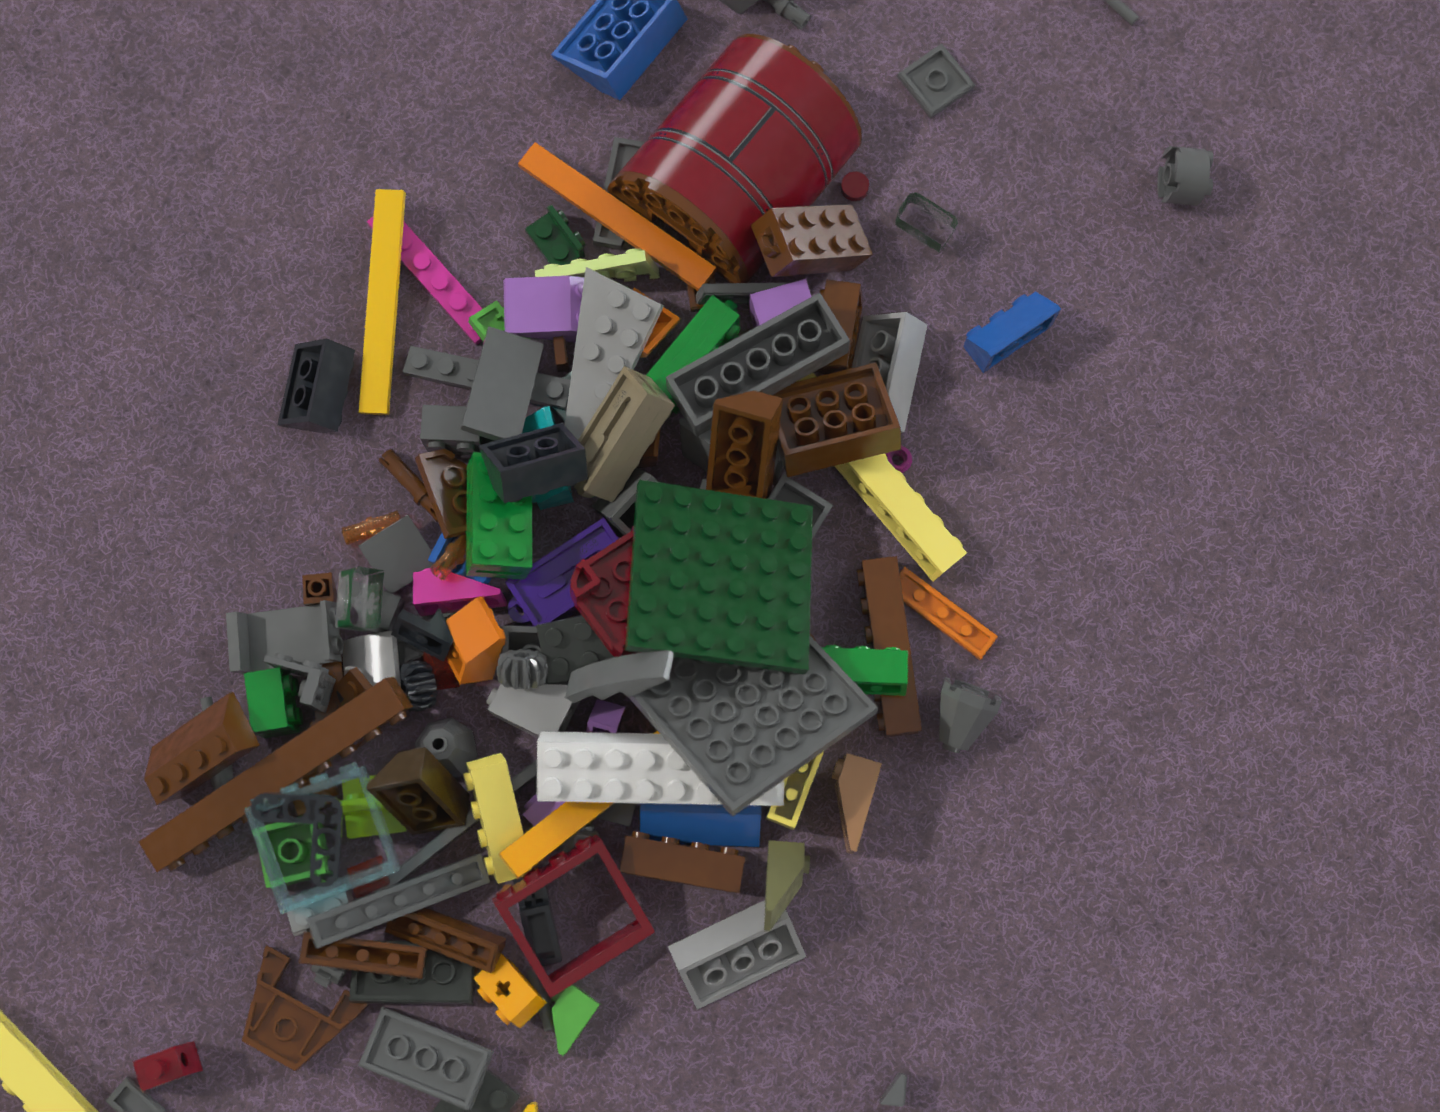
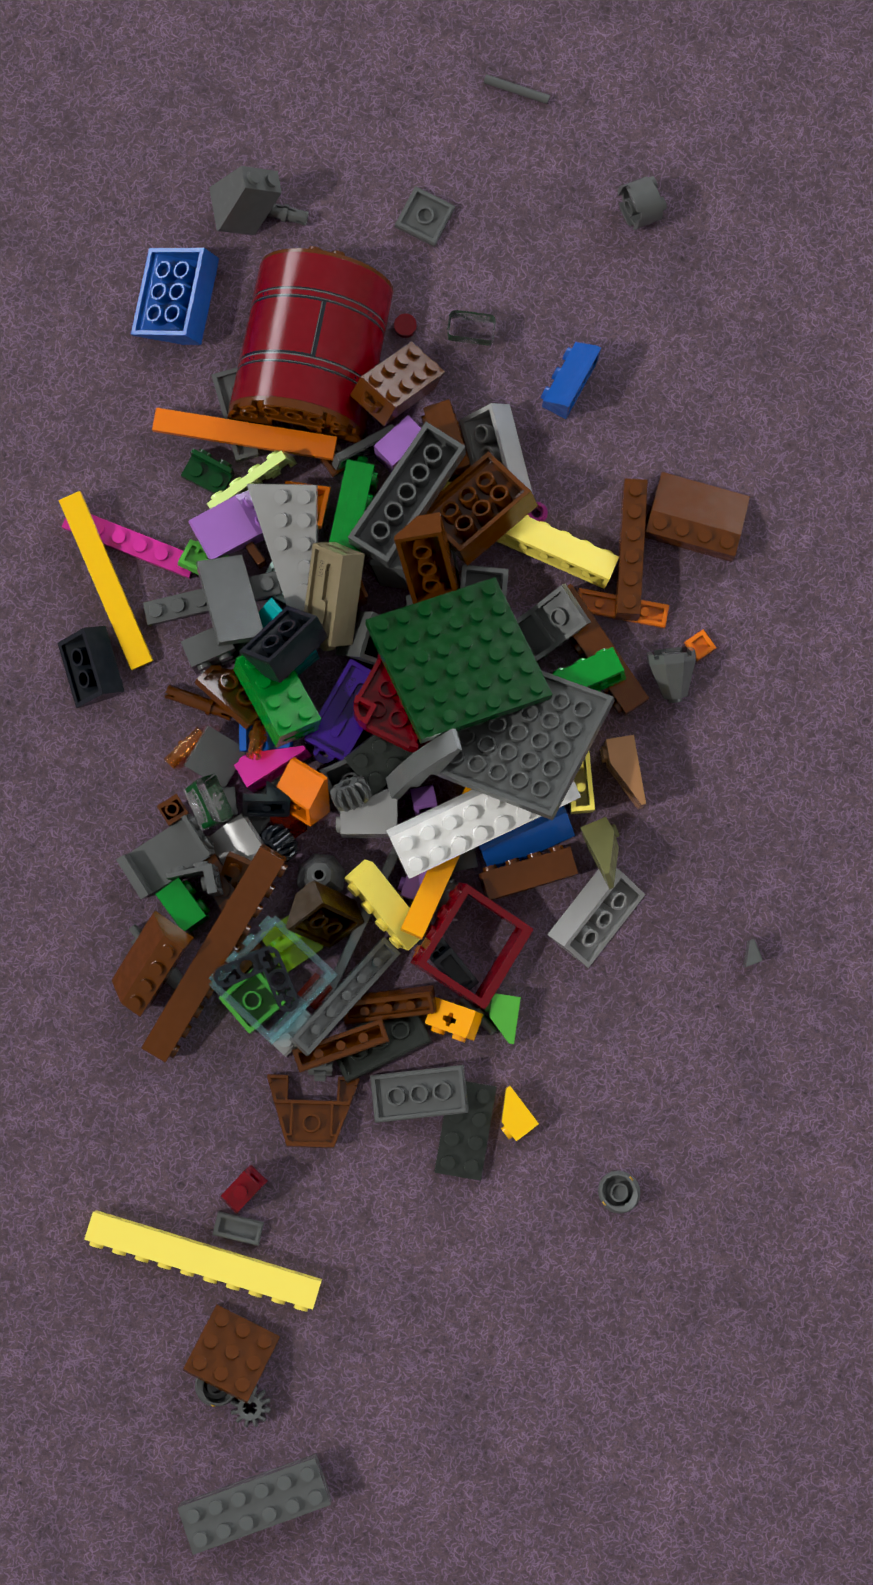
camera: 25 degrees left, 5 degrees up
none -> dark grey bracket [516,584,591,663]
none -> reddish brown brick [615,478,648,621]
none -> reddish brown slope [645,472,750,562]
none -> orange tile [684,629,716,661]

